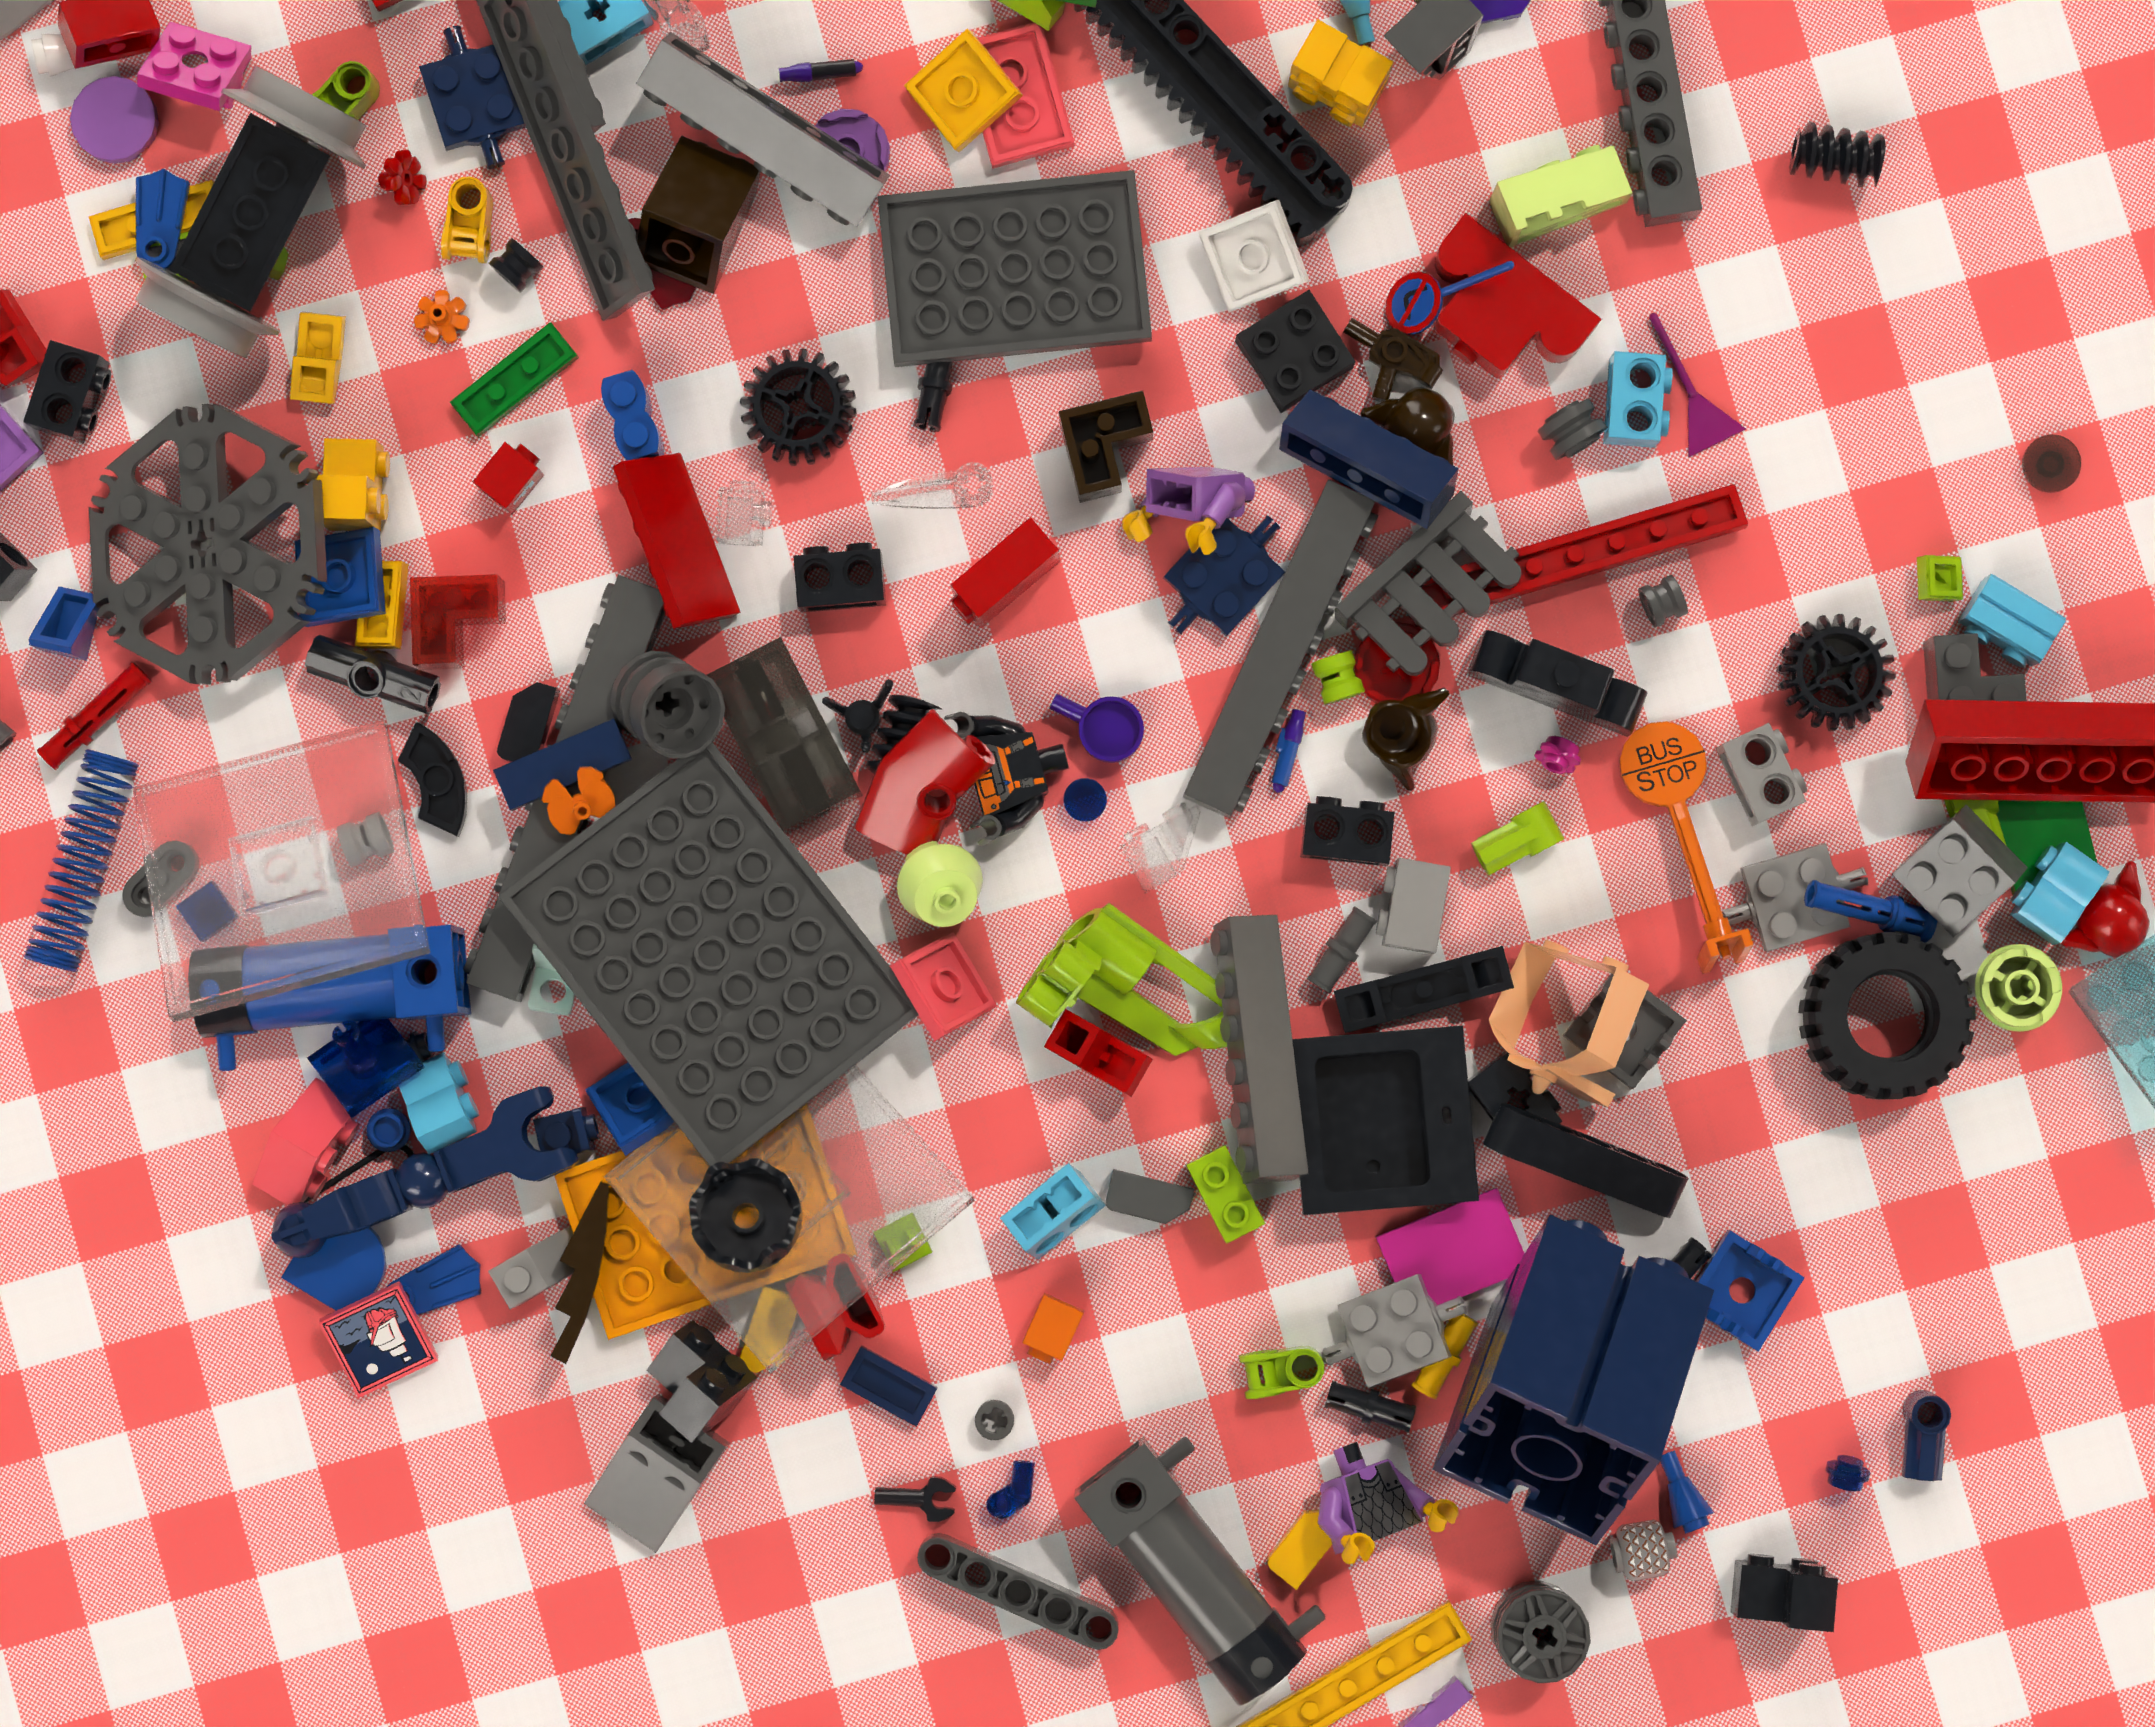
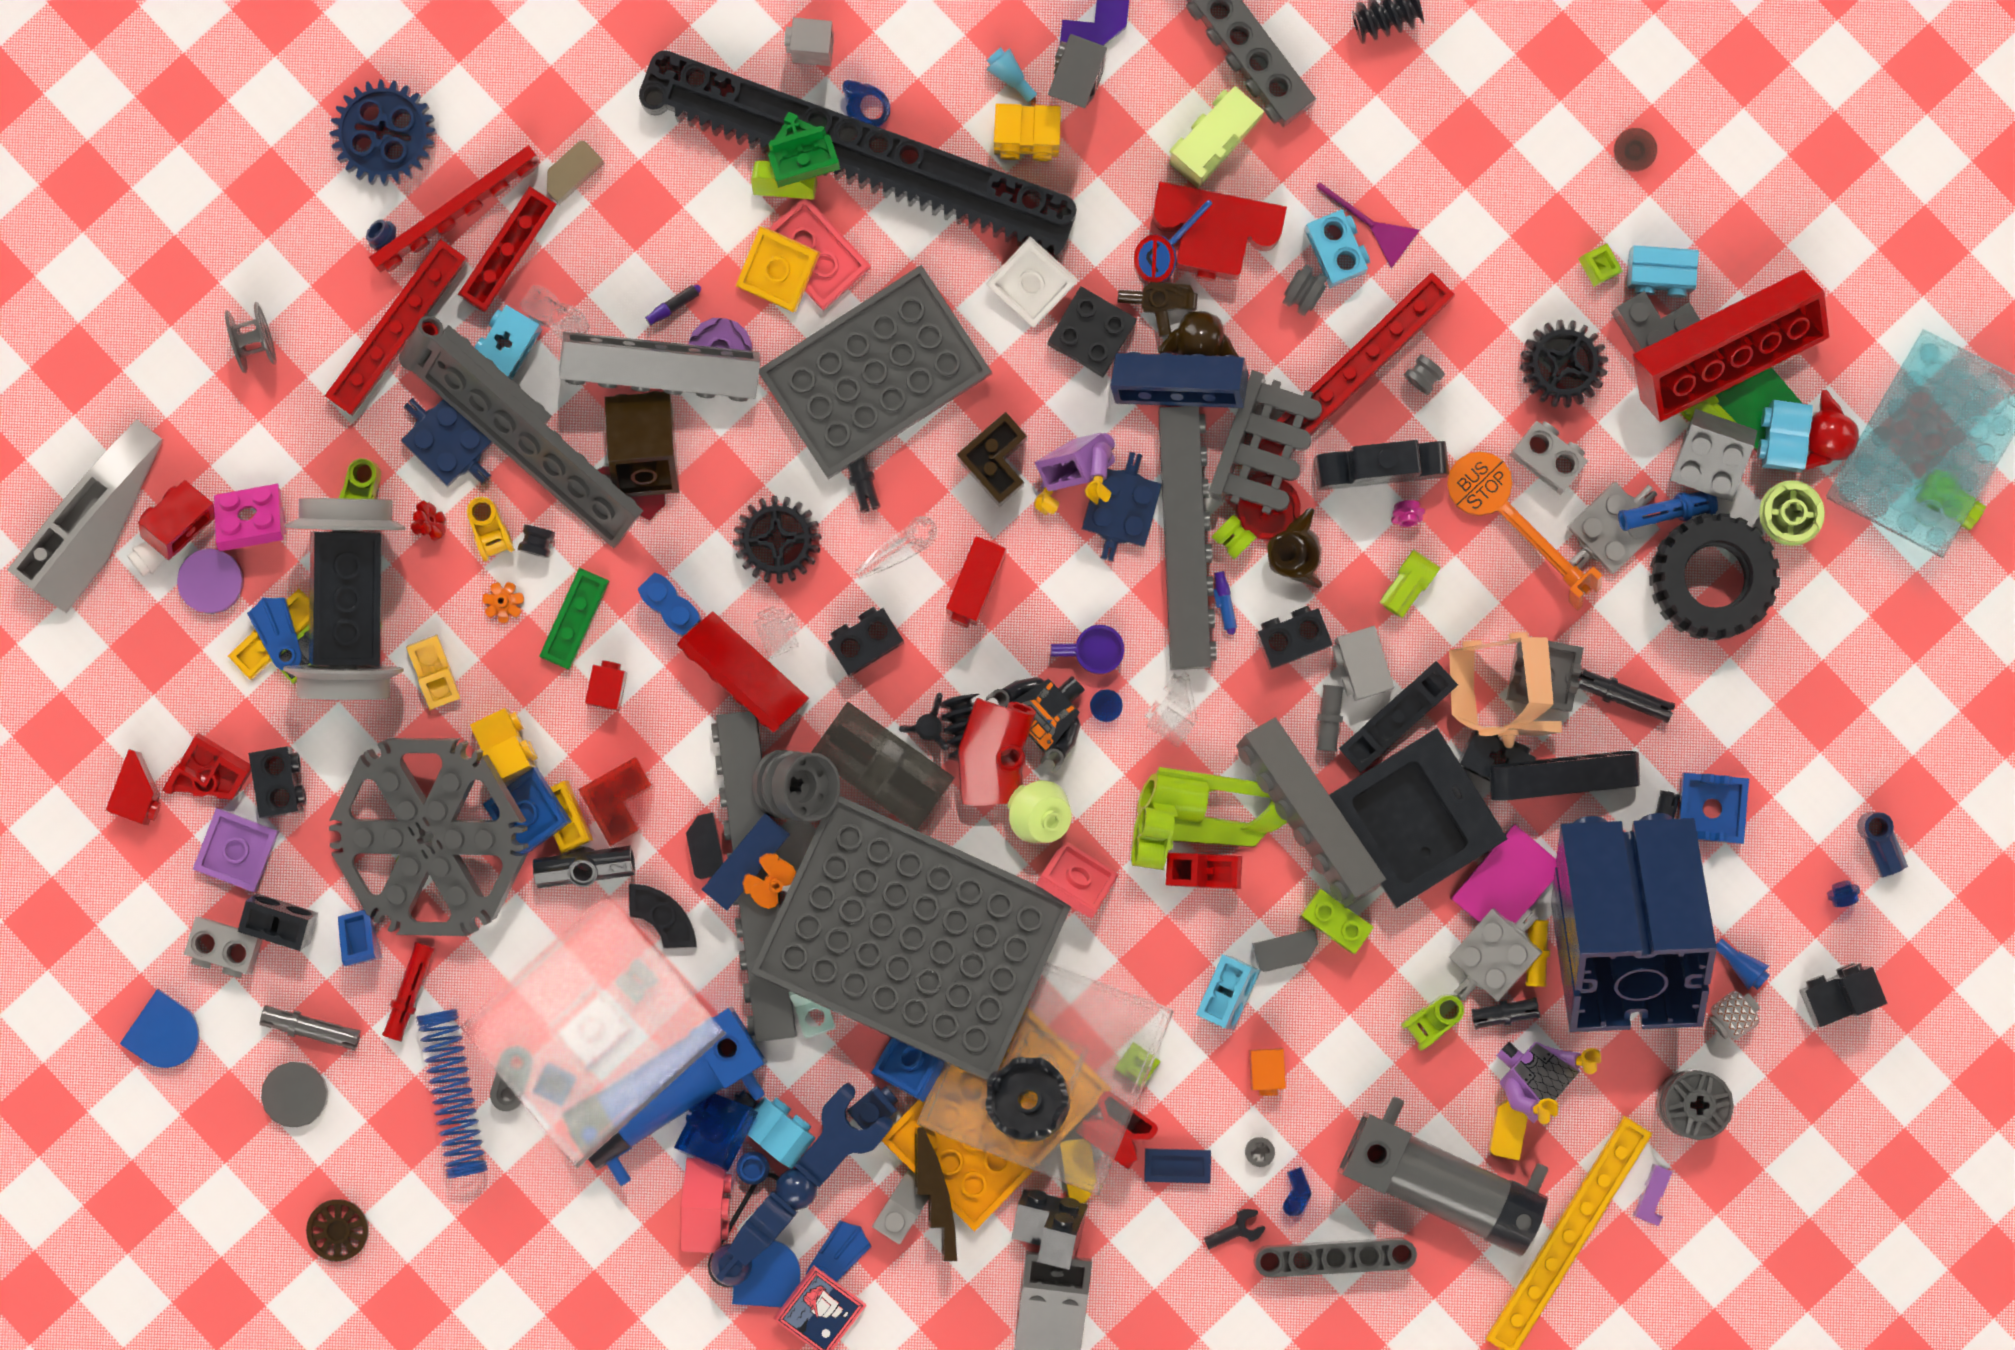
camera: 35 degrees left, 0 degrees up
none -> black pin [1578,668,1675,723]

